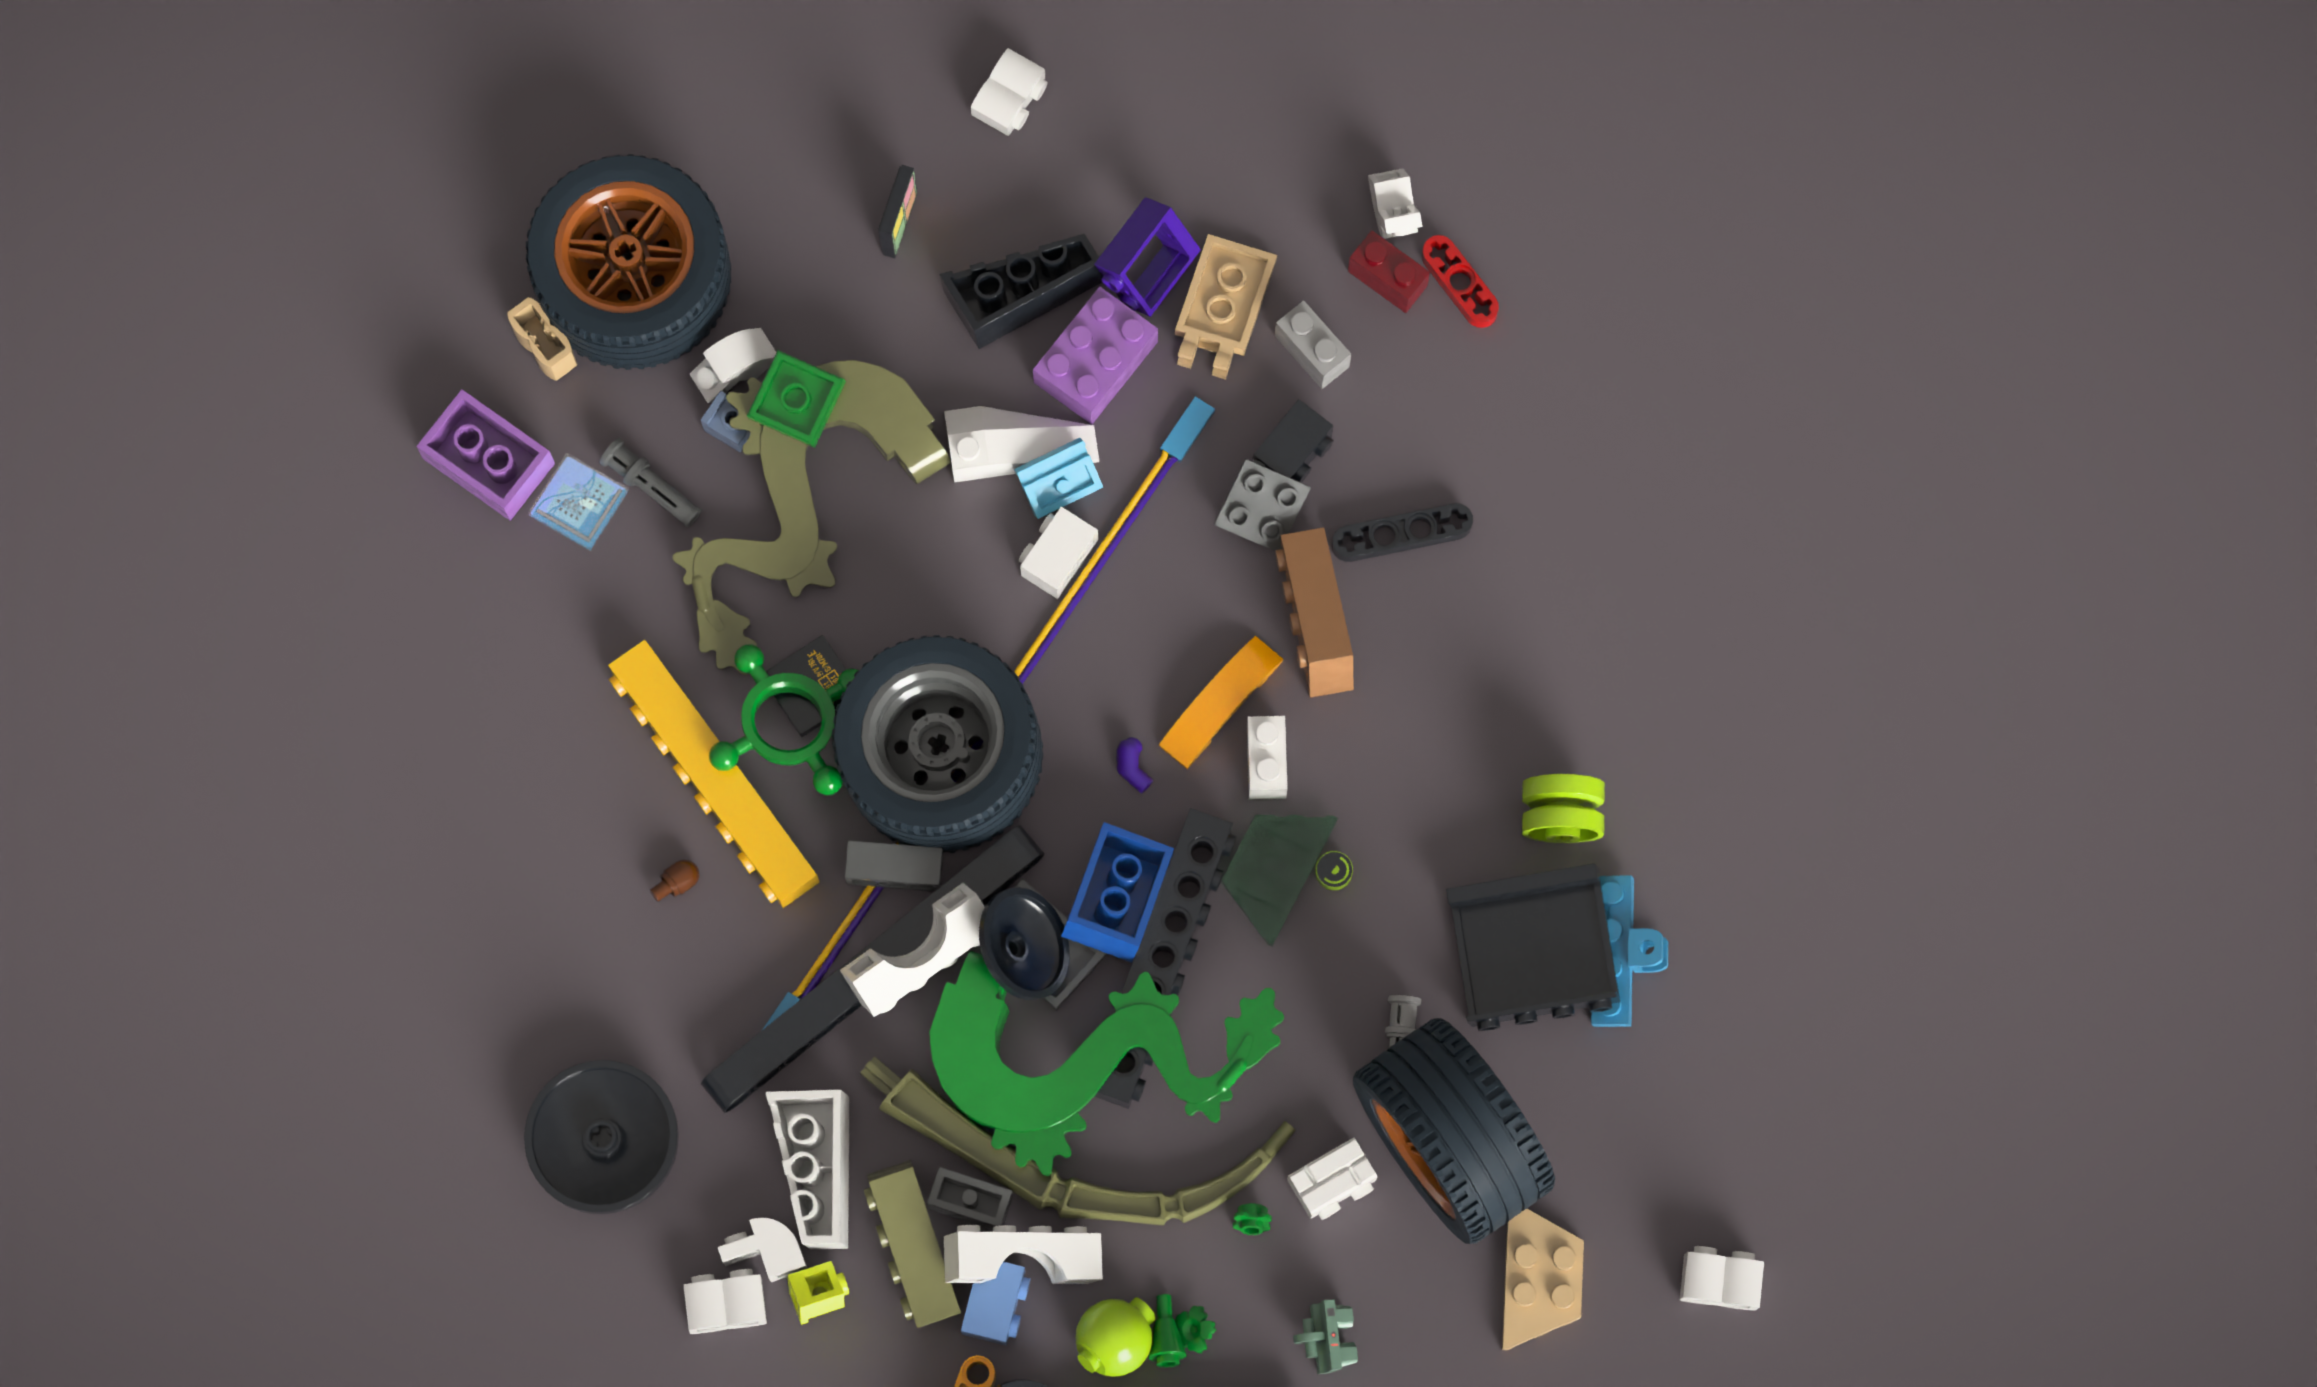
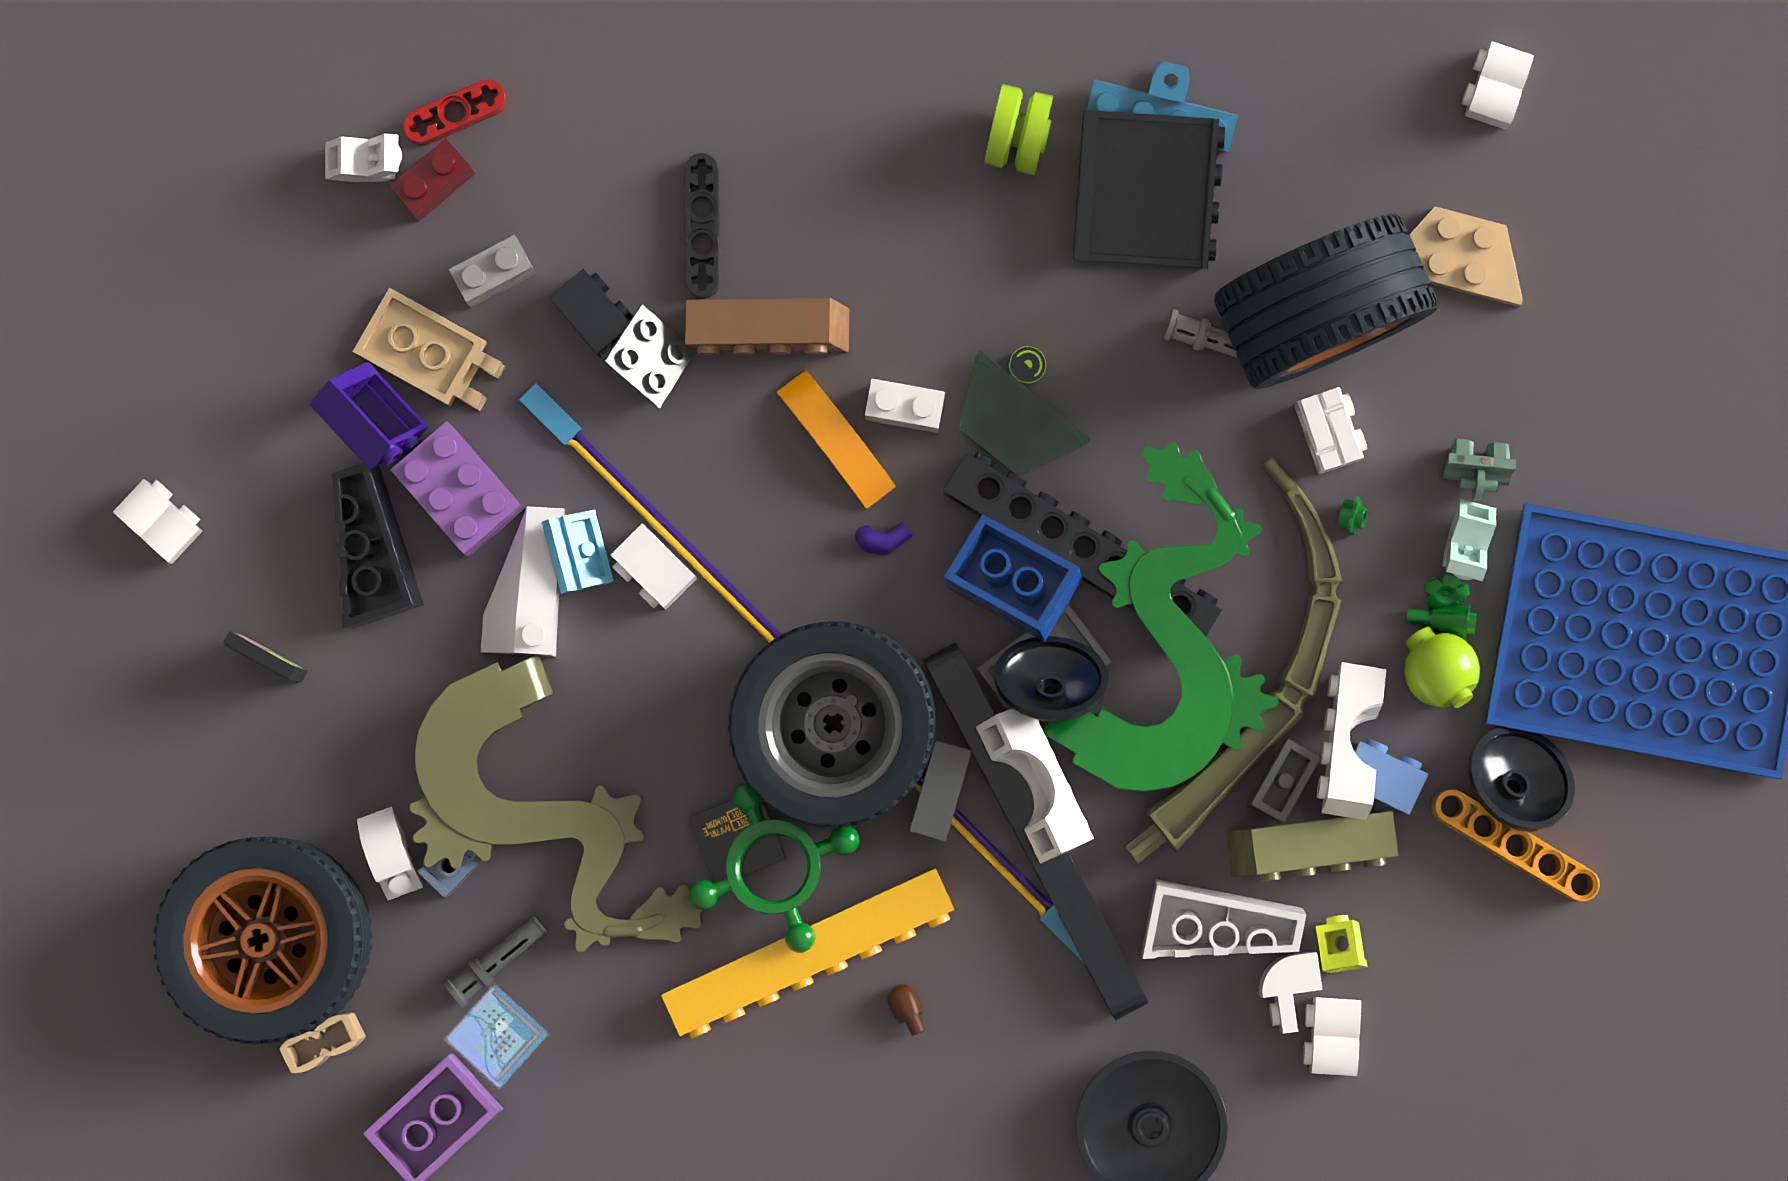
camera: 75 degrees left, 10 degrees up
green tile [747,350,846,448] -> none
none -> light aqua brick [1442,499,1496,581]

